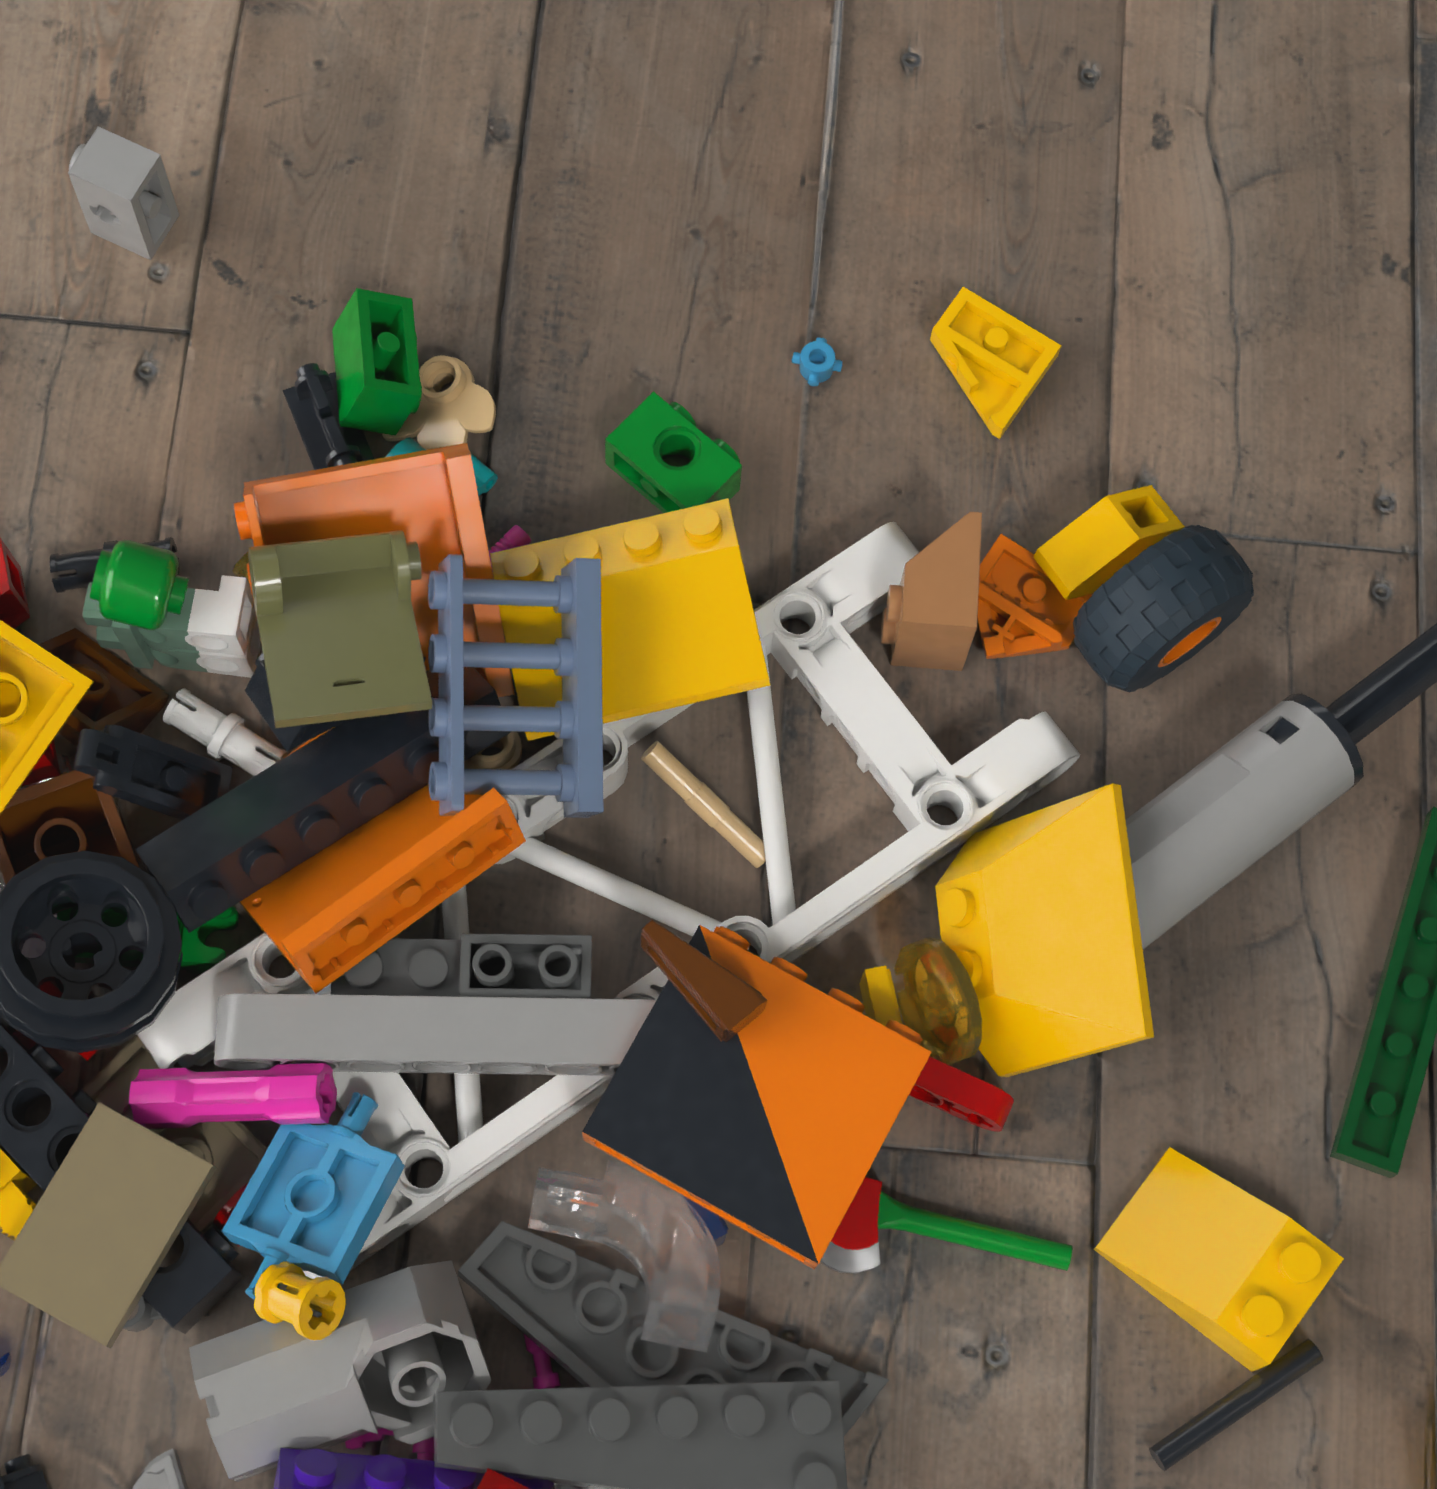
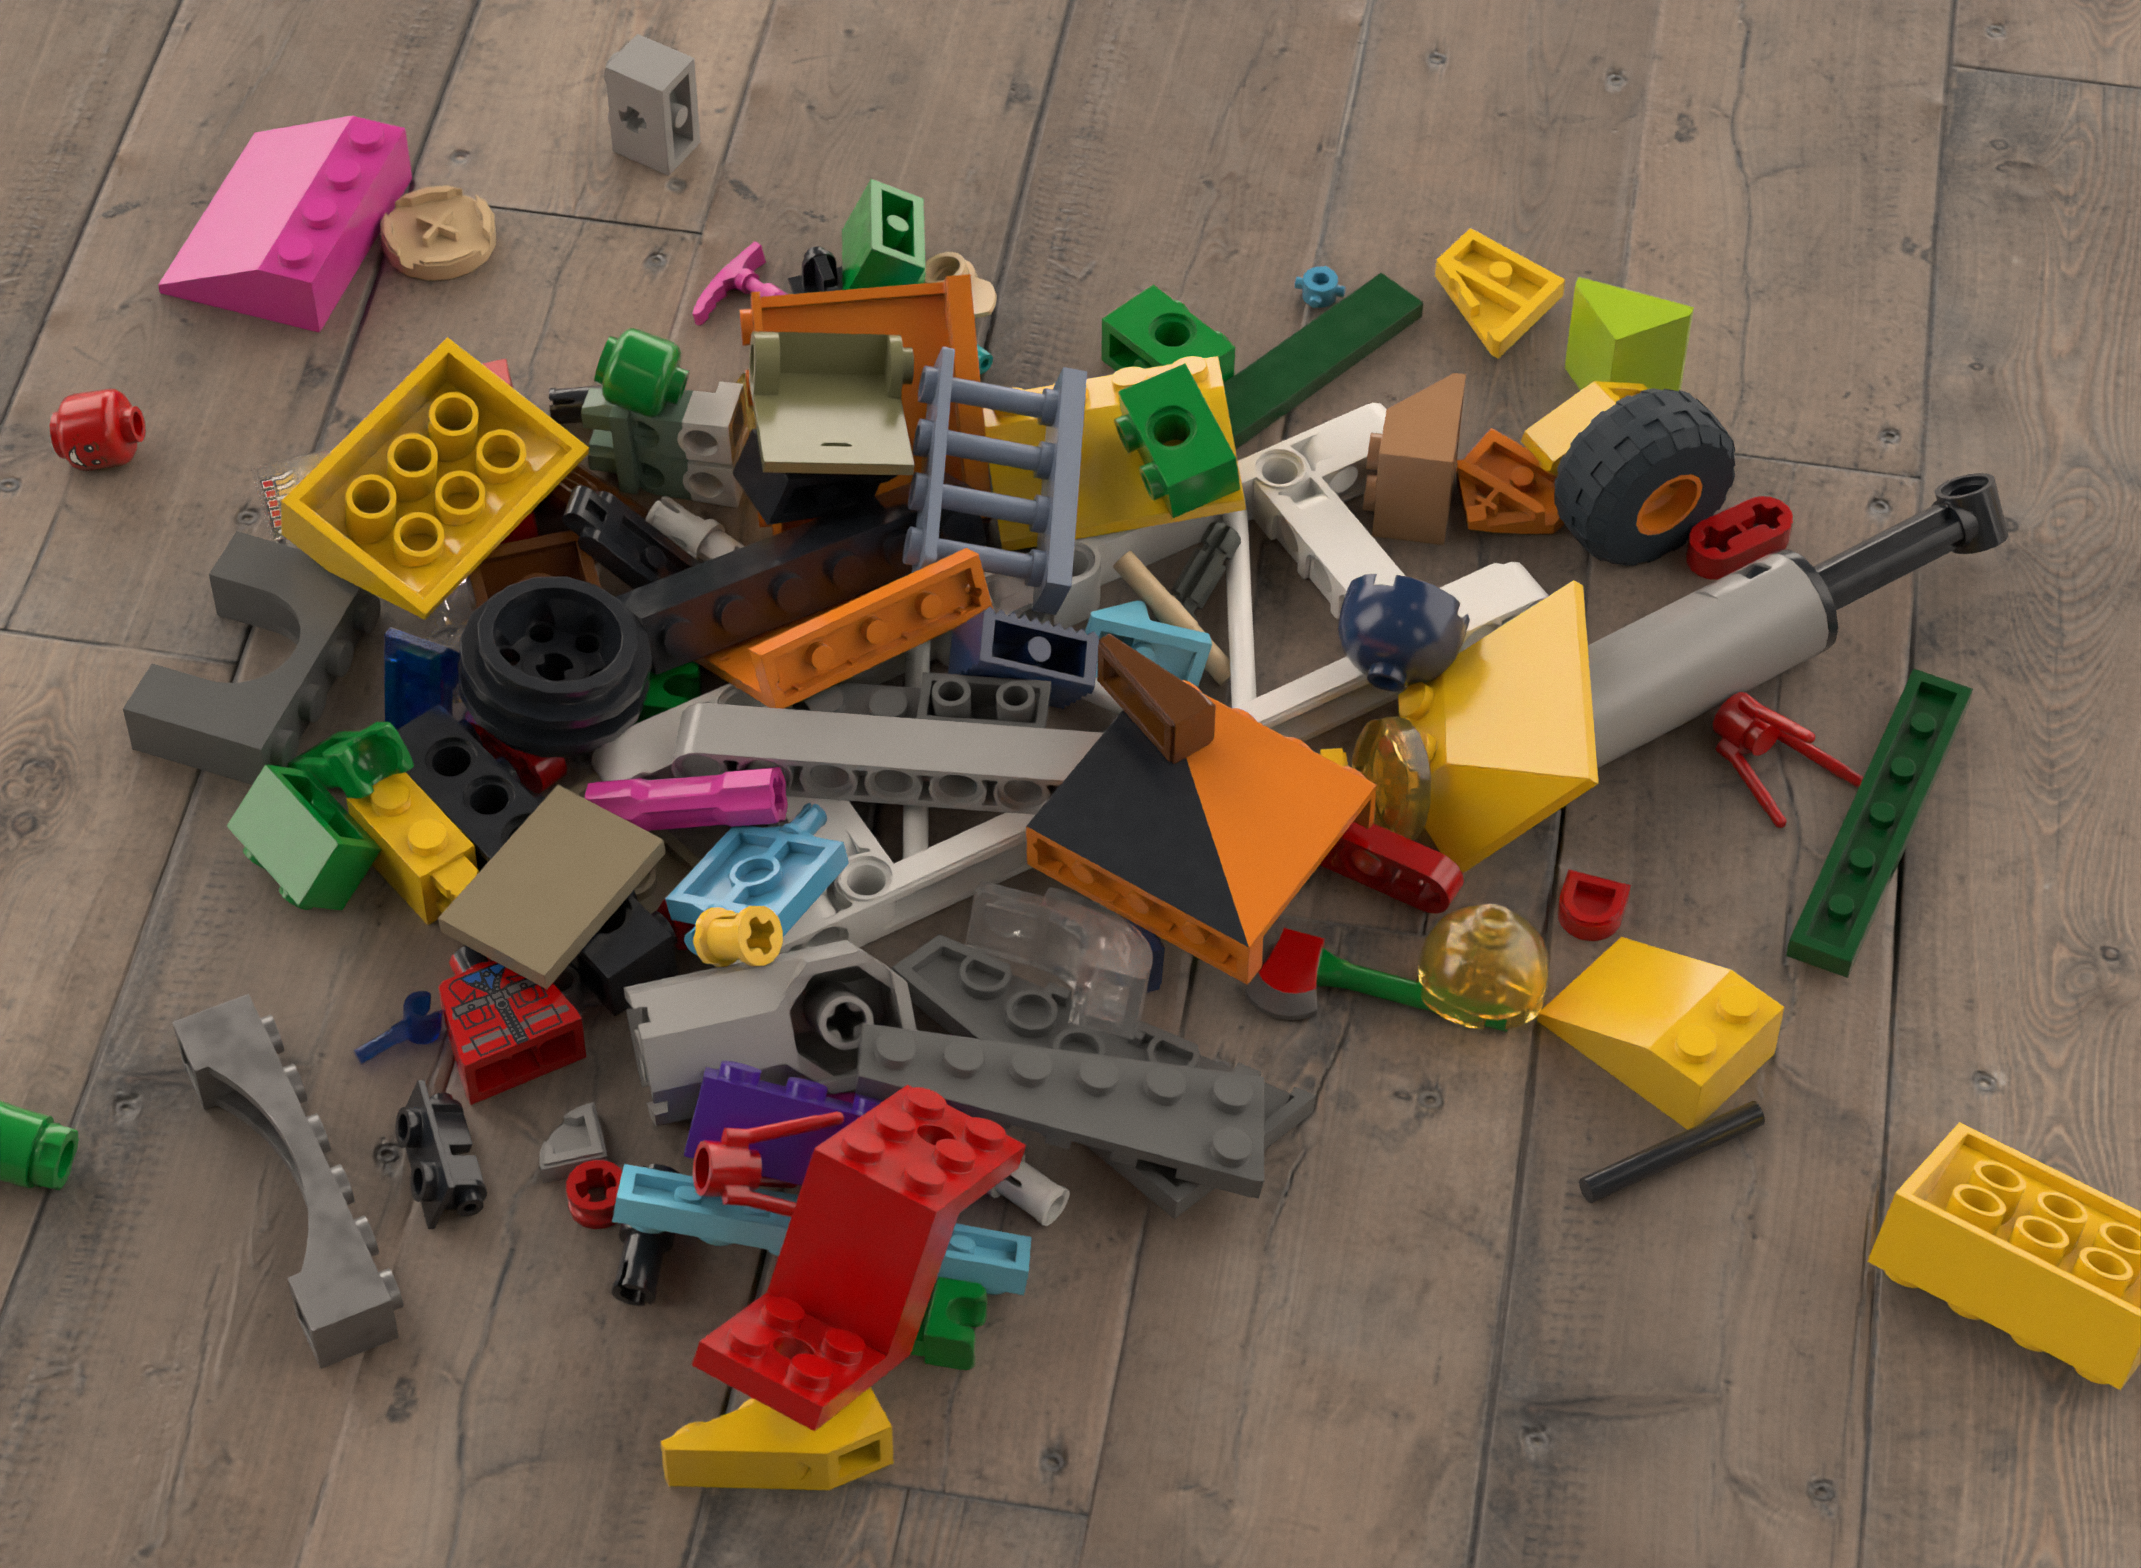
camera: 10 degrees right, 20 degrees down
none -> red torso [438,945,587,1105]
none -> dark pink piece [692,241,788,325]
none -> dark blue brick [948,606,1099,709]
none -> medium azure slope [1085,600,1212,687]
none -> green brick [1114,363,1240,518]
none -> pearl dark grey axle [1156,521,1241,623]
none -> dark green tile [1223,272,1423,450]
none -> dark blue cylinder [1338,574,1470,692]
none -> clear yellow cylinder [1416,904,1549,1029]
none -> red tile [1557,869,1631,941]
none -> lime slope [1565,277,1694,391]
none -> red beam [1686,496,1793,580]
none -> red plant [1713,692,1863,828]

